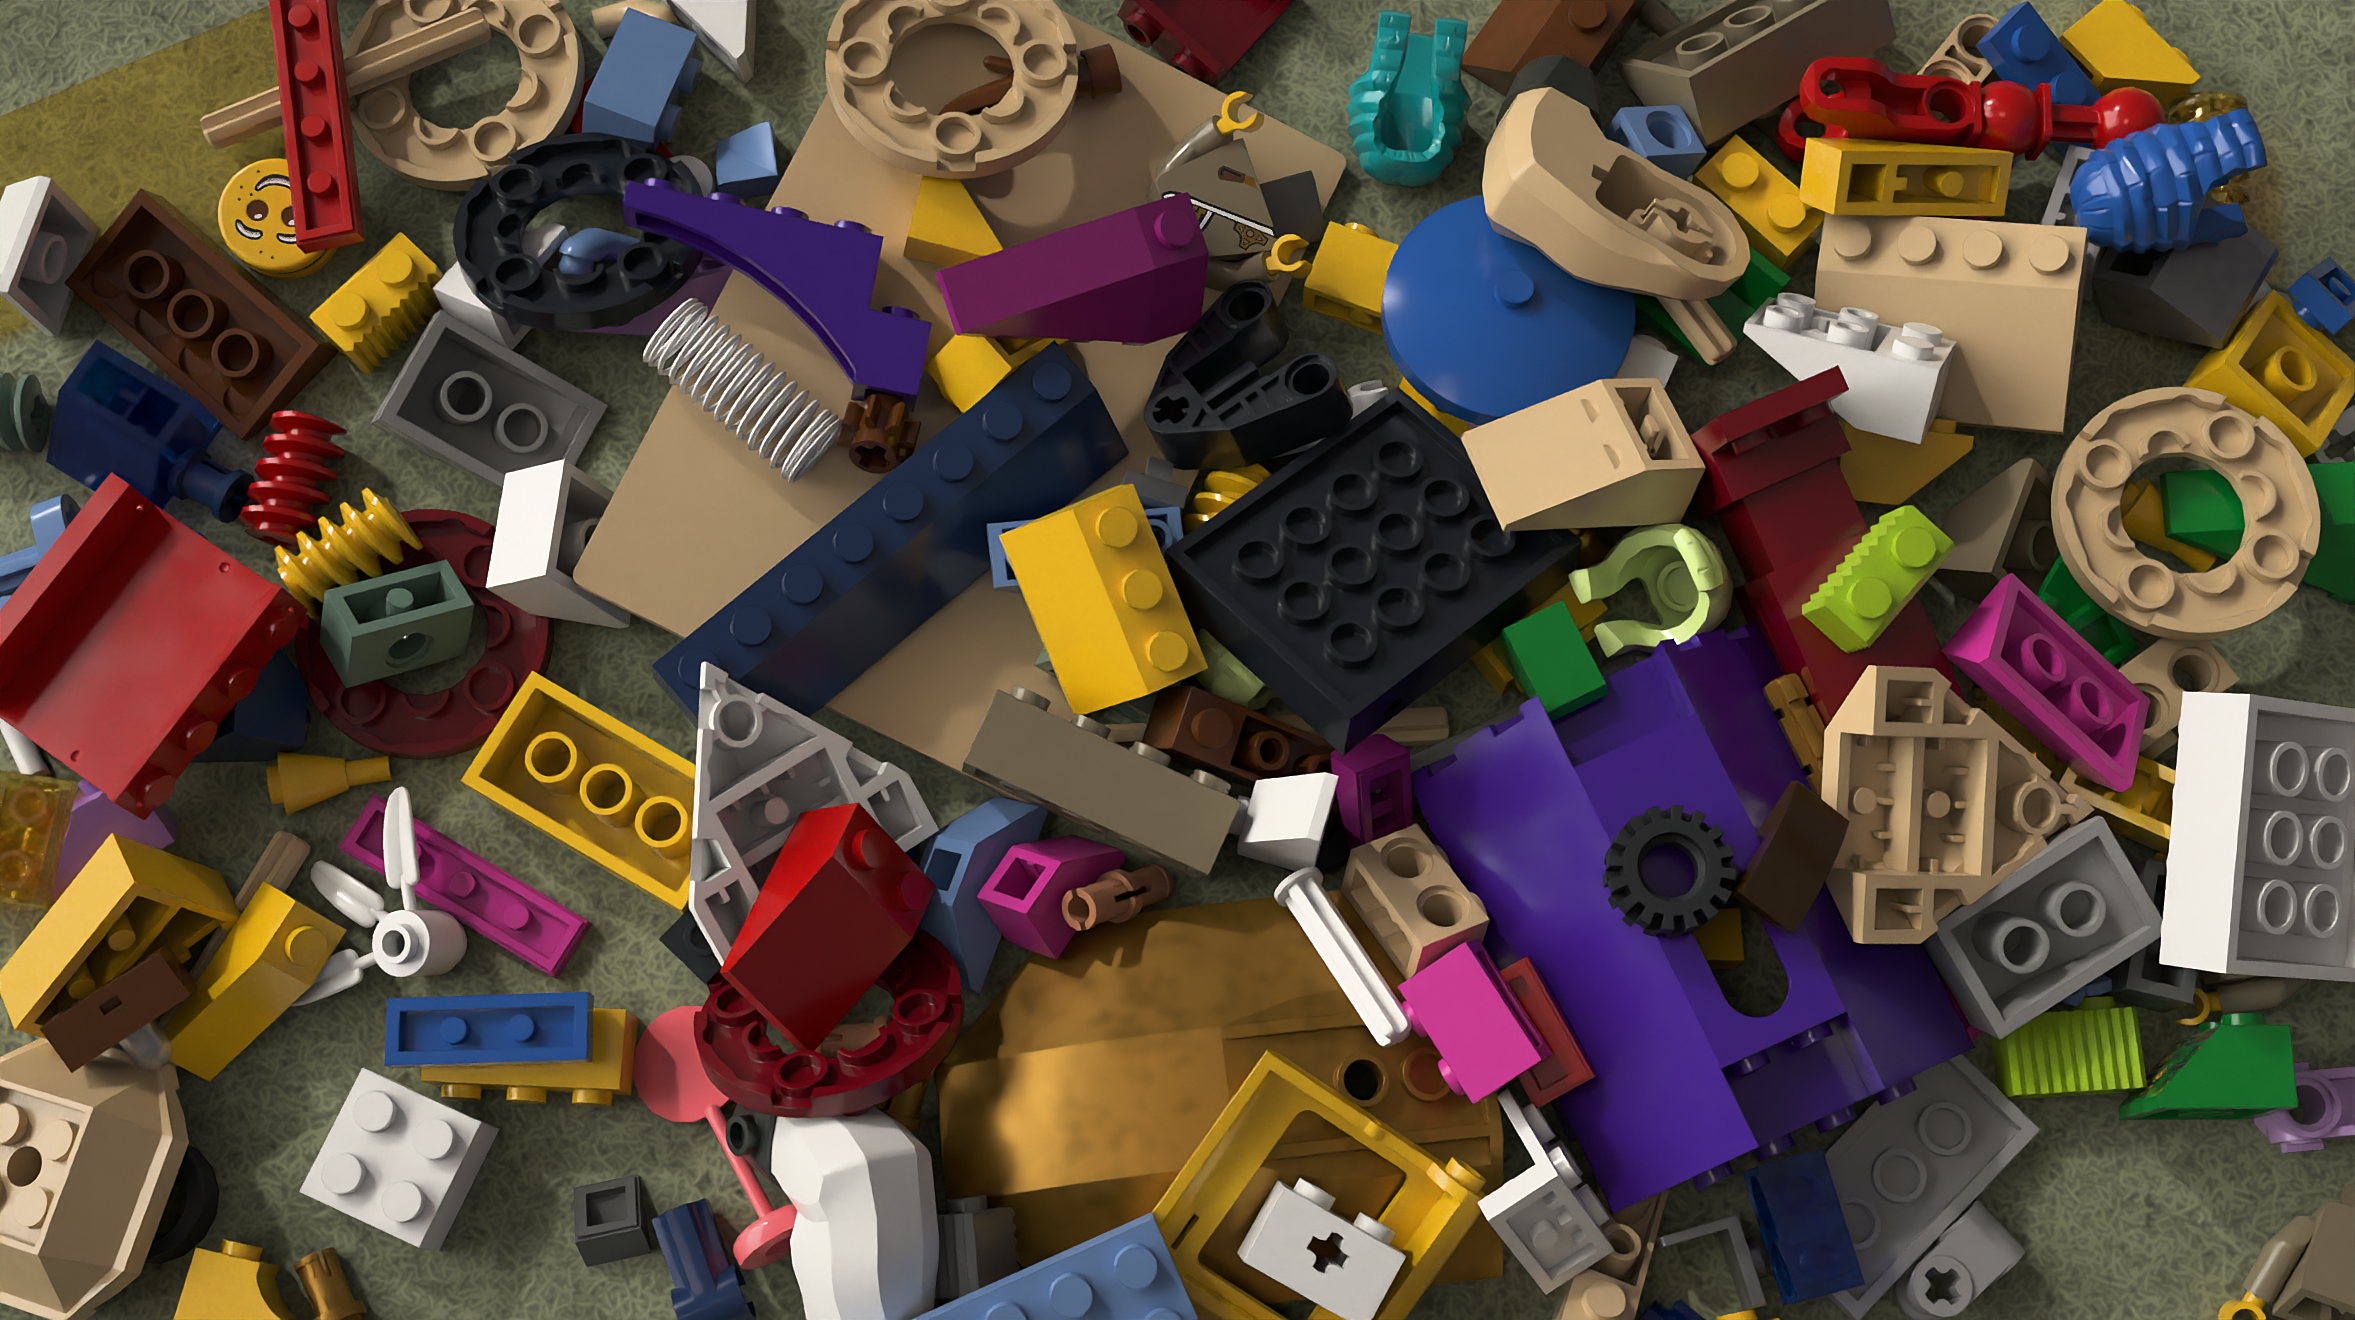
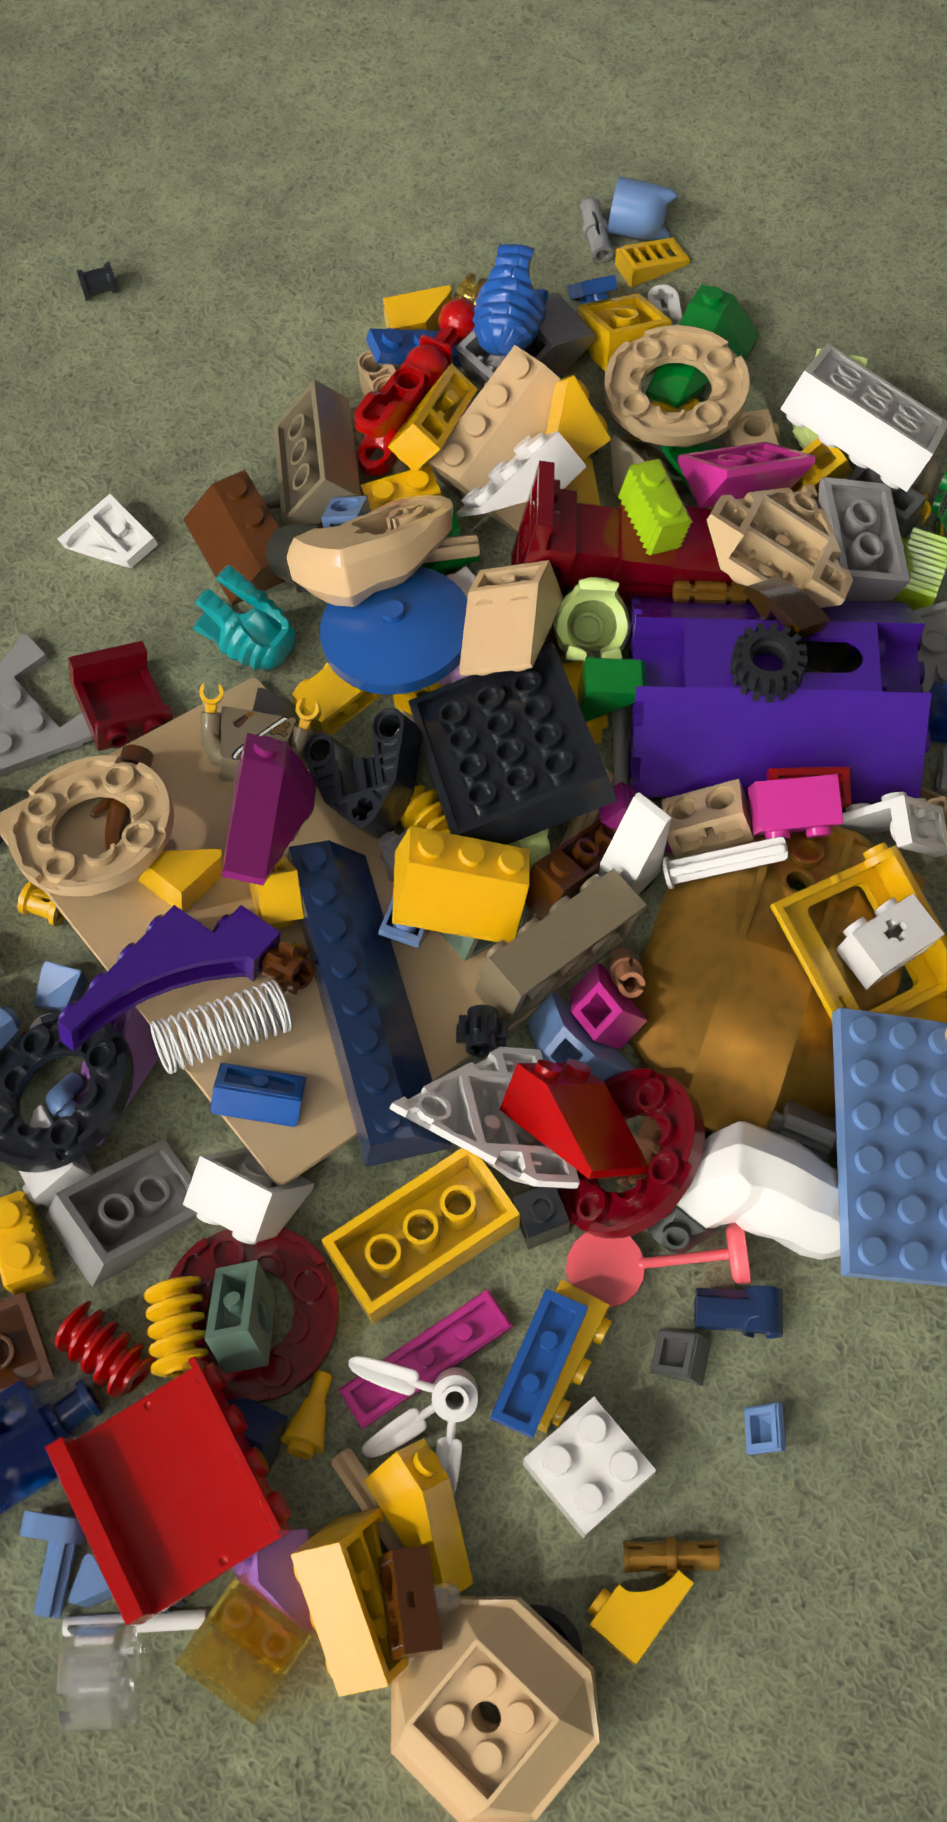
camera: 65 degrees left, 10 degrees down
none -> blue slope [210,1063,306,1127]
none -> black gear [456,1005,508,1057]
none -> yellow slope [545,375,611,460]

